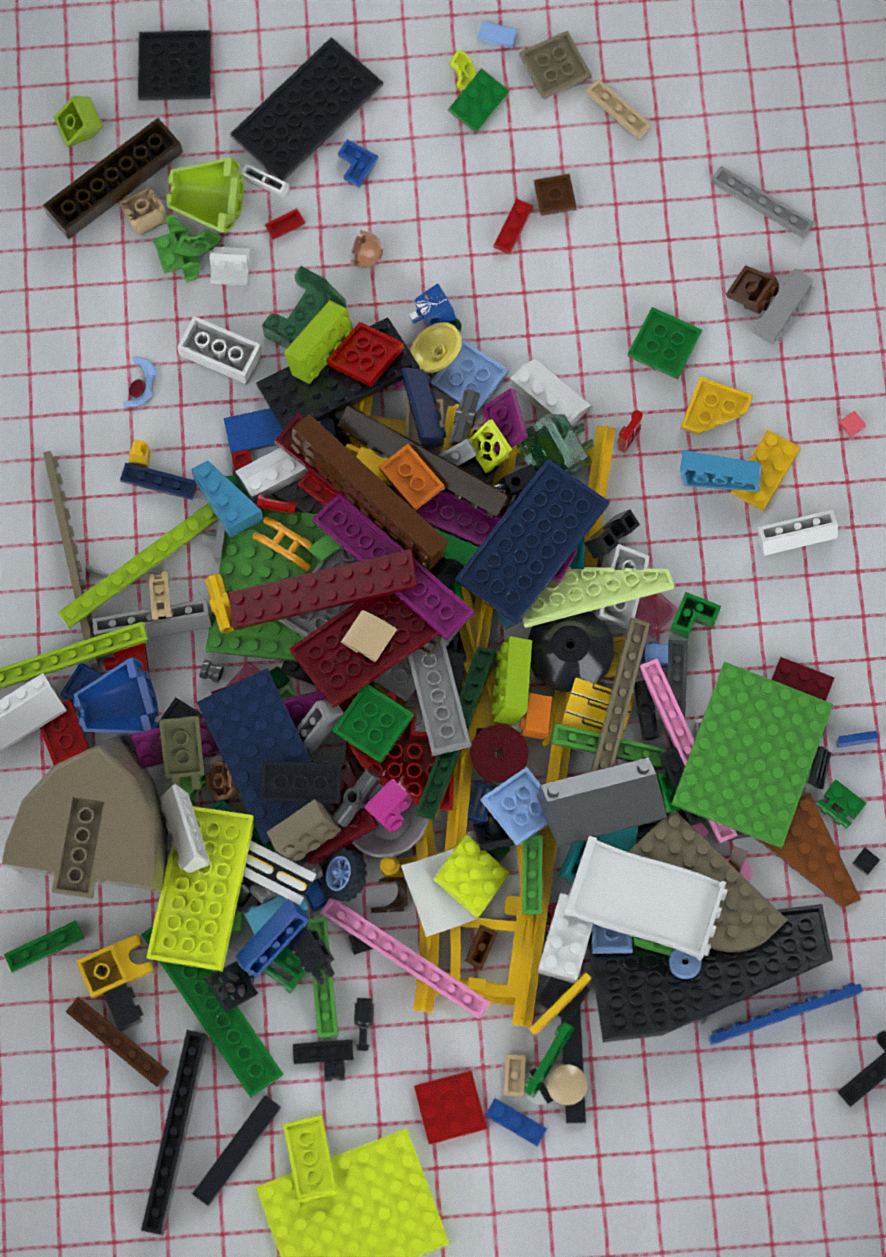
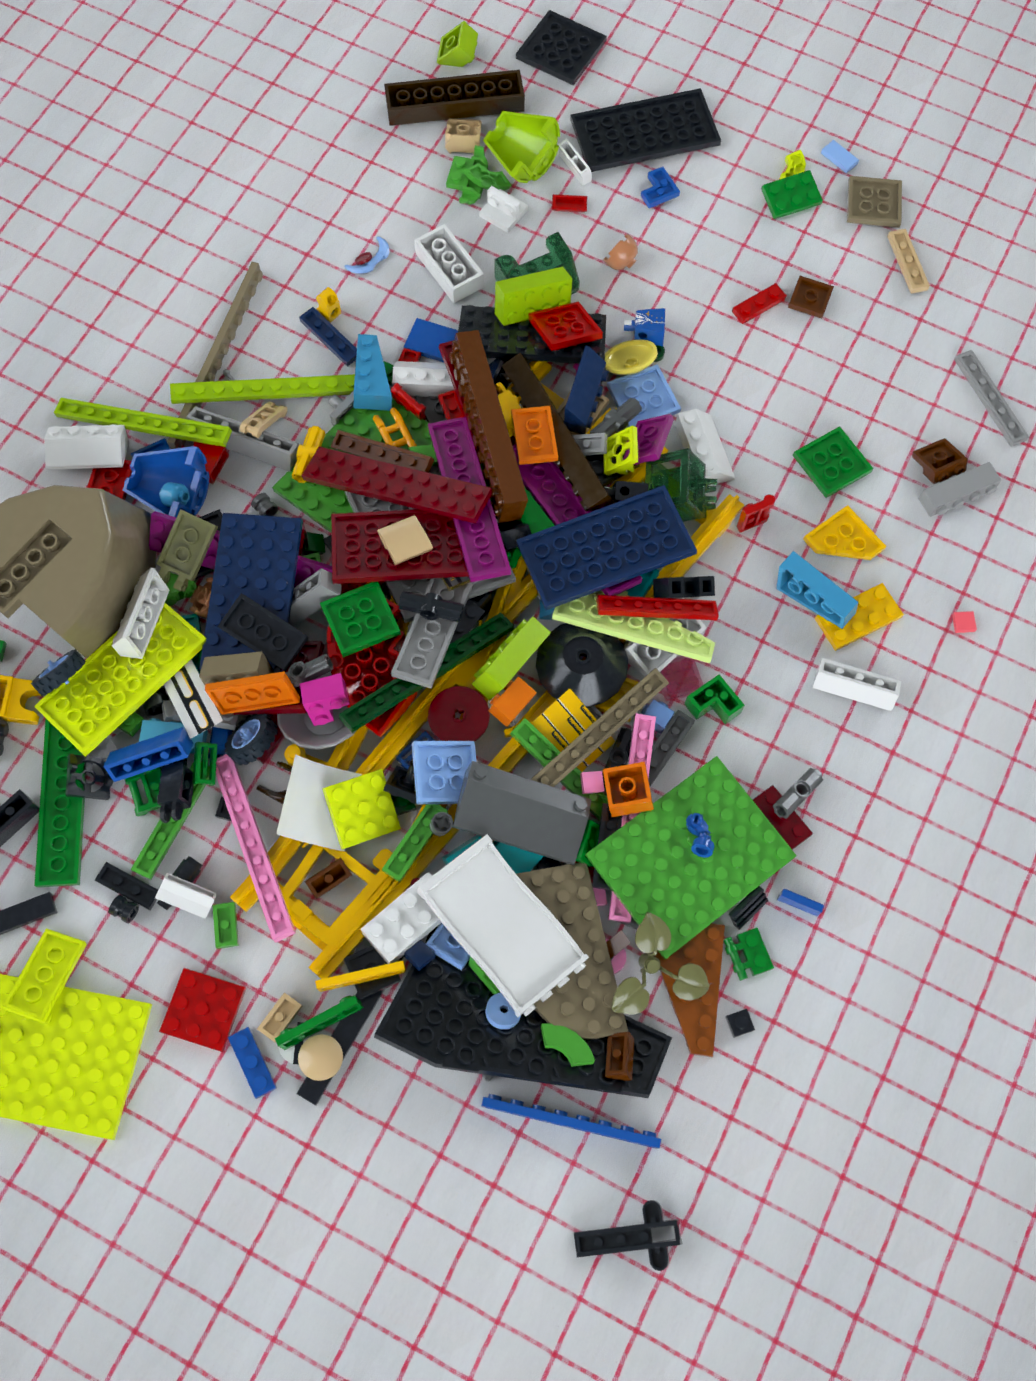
camera: 25 degrees right, 5 degrees down
none -> black wheel [31,649,86,696]
none -> white piece [155,873,217,919]
none -> dark azure head [159,482,189,508]
none -> green tile [193,742,217,786]
none -> orange tile [205,671,300,715]
none -> bright green plate [212,902,239,949]
none -> reddish brown plate [331,430,434,473]
none -> black piece [399,591,464,622]
none -> dark blue tile [404,940,436,971]
none -> dark grey wheel [429,812,453,836]
none -> bright green tile [541,1023,595,1067]
none -> bright pink tile [580,771,604,794]
none -> red tile [596,595,719,621]
none -> orange brick [603,762,654,817]
none -> reddish brown slope [605,1032,634,1081]
none -> olive plant [612,912,710,1015]
none -> blue arm [686,813,714,858]
none -> dark grey piece [773,768,823,819]

